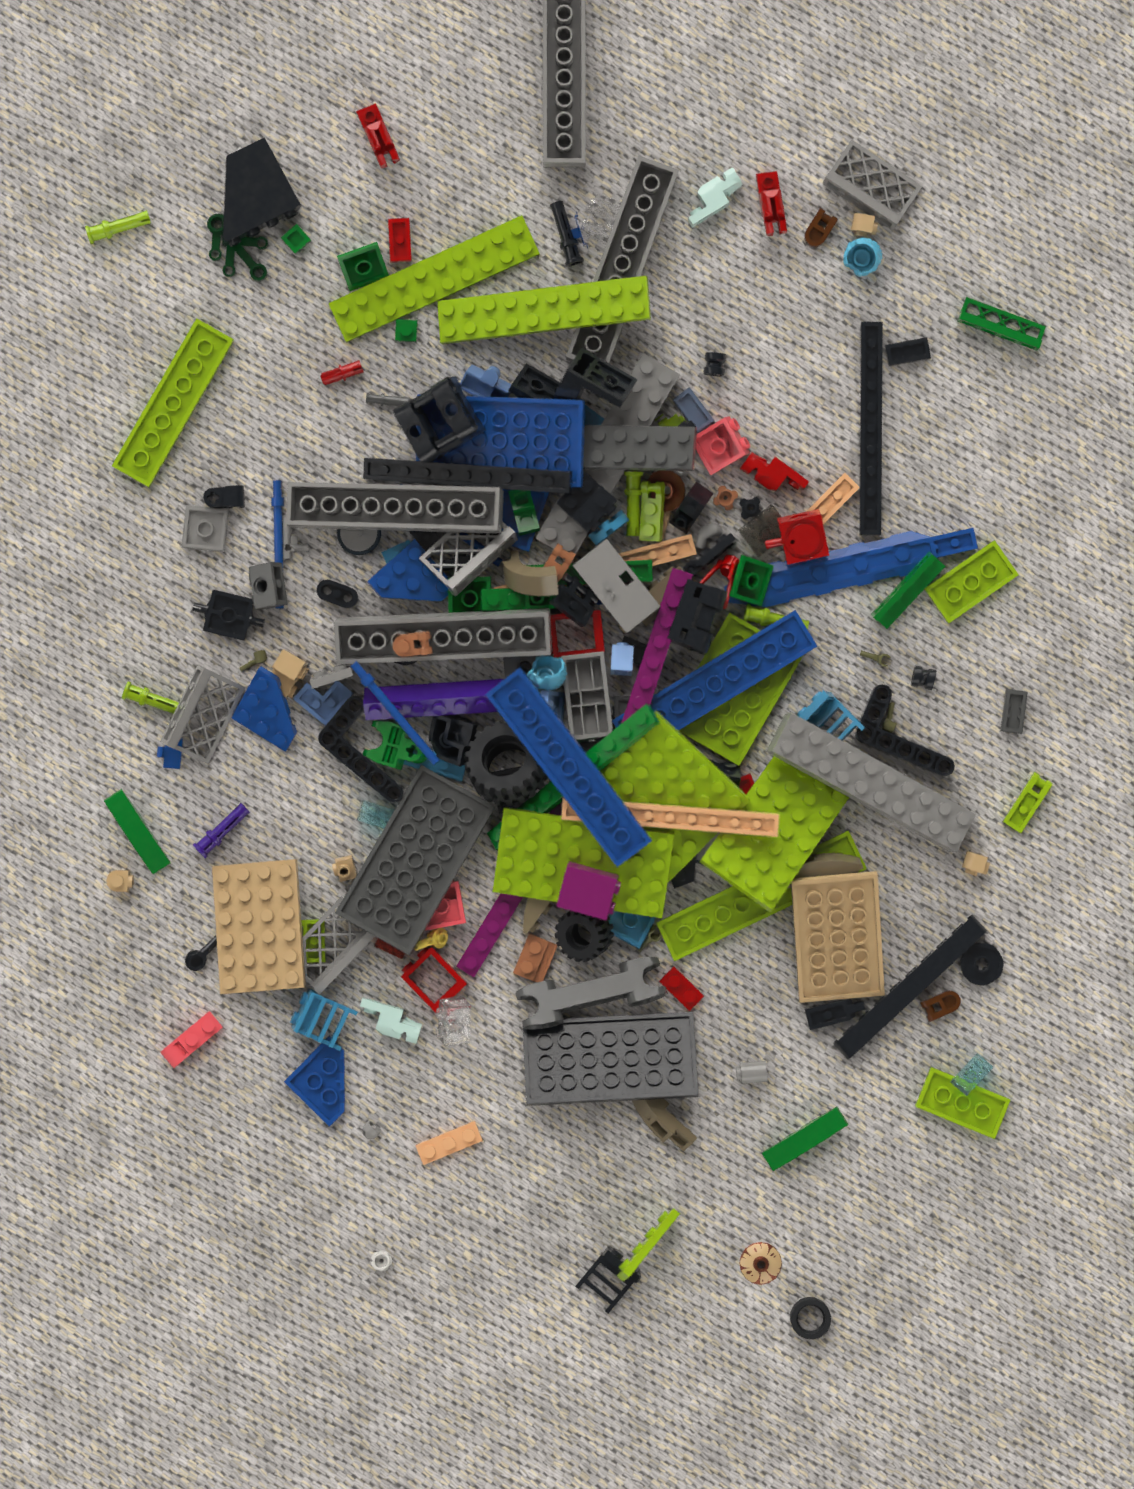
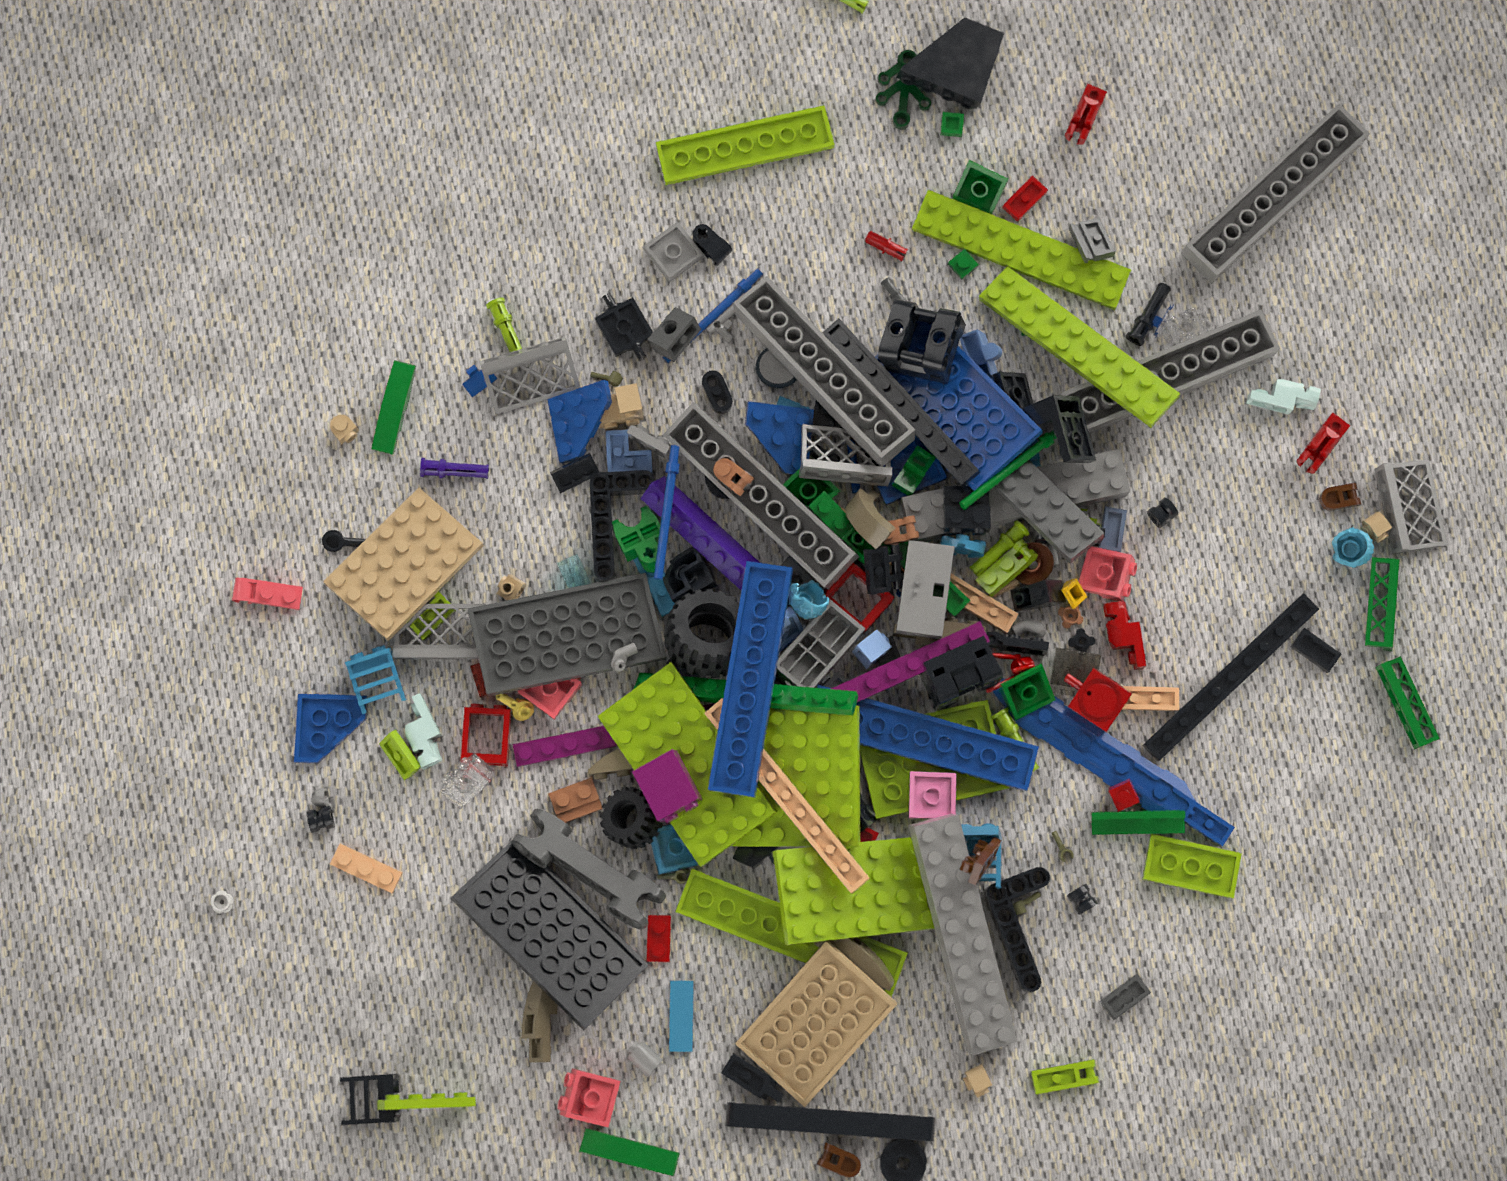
camera: 40 degrees right, 10 degrees down
none -> black wheel [307,805,335,833]
none -> lime plate [379,730,421,781]
none -> black plate [550,453,599,494]
none -> coral plate [557,1068,620,1127]
none -> light grey arm [611,643,638,672]
none -> dark azure tile [669,981,694,1052]
none -> bright pink plate [909,771,956,819]
none -> green bar [959,430,1057,510]
none -> reddish brown plate [960,837,1002,885]
none -> yellow slope [1061,578,1087,609]
none -> plate [1069,218,1116,263]
none -> red brick [1108,778,1140,812]
none -> green fence [1365,557,1400,651]

